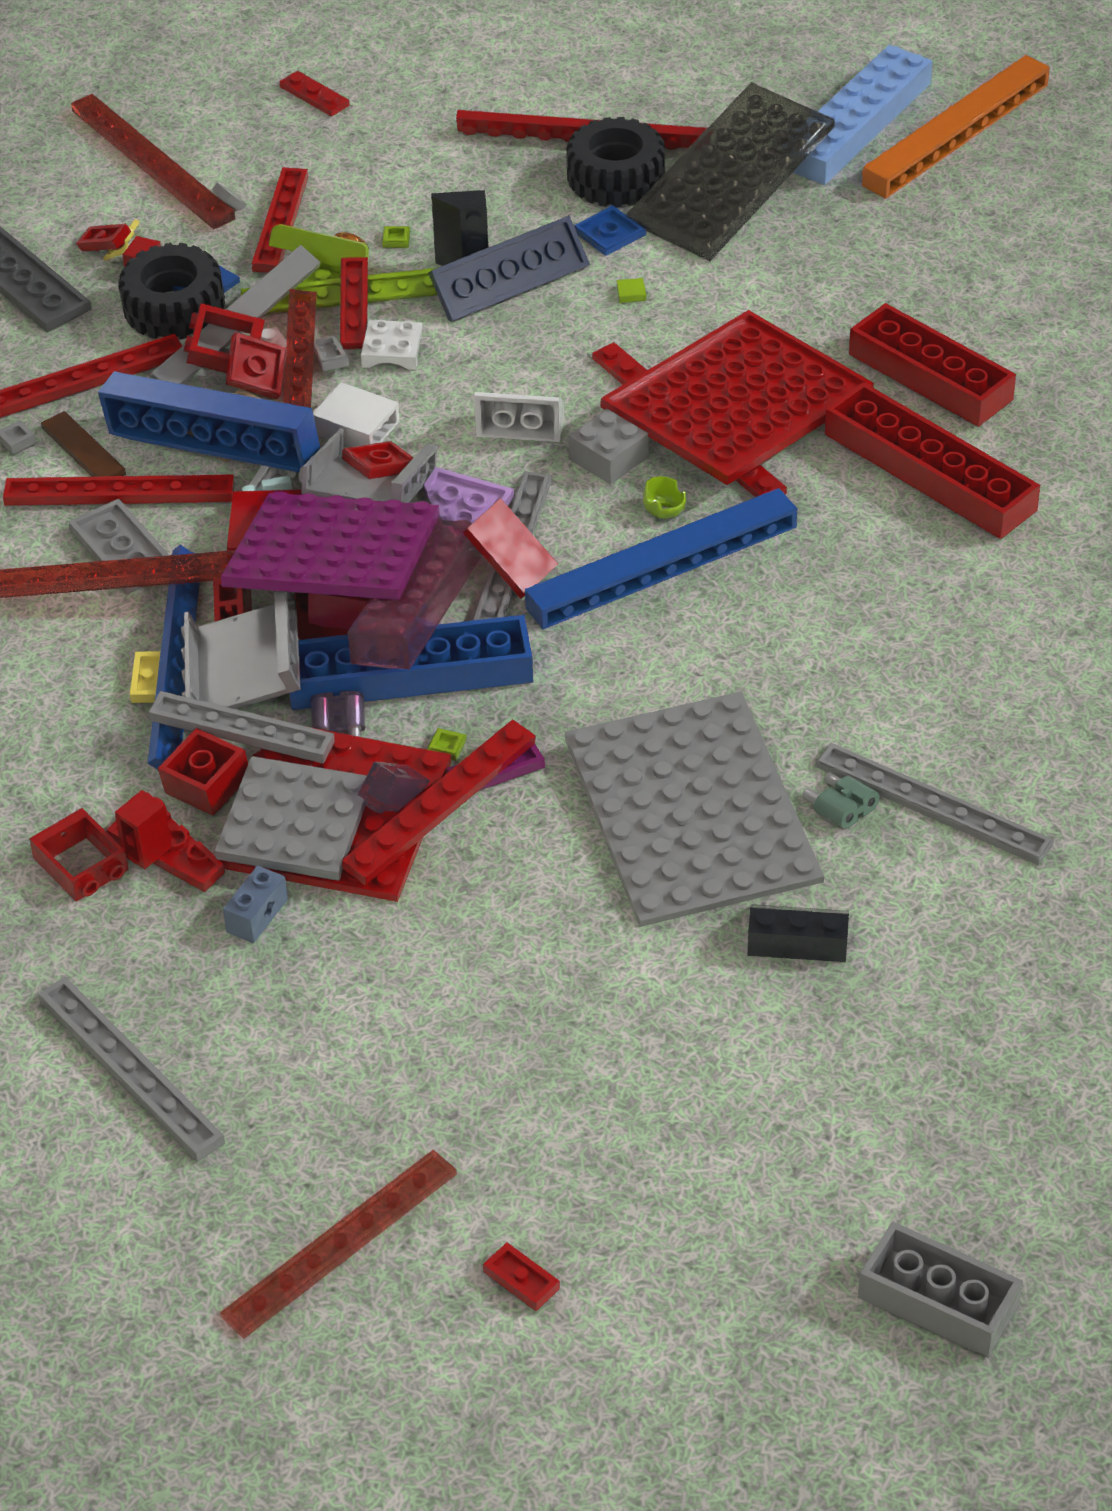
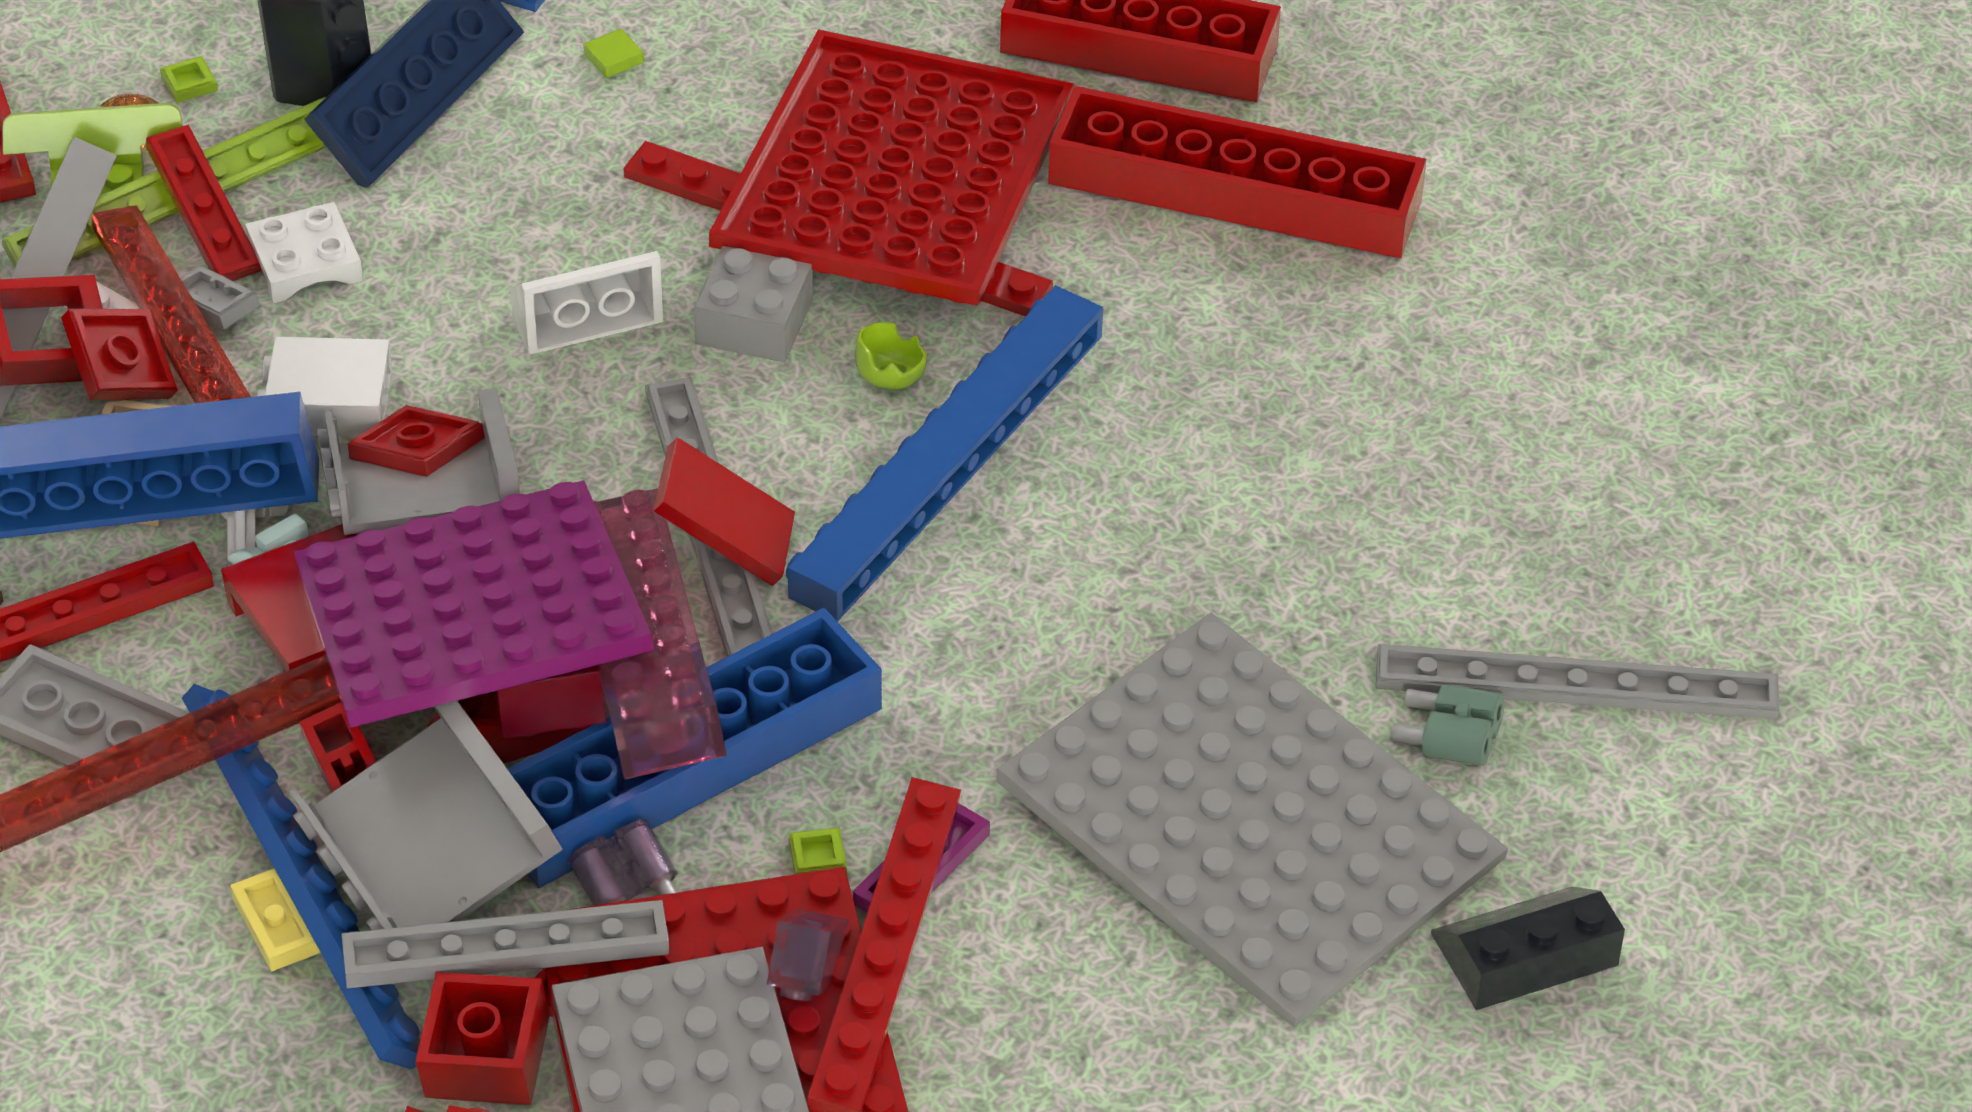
camera: 30 degrees left, 0 degrees up
lavender plate [424,467,514,552] -> none

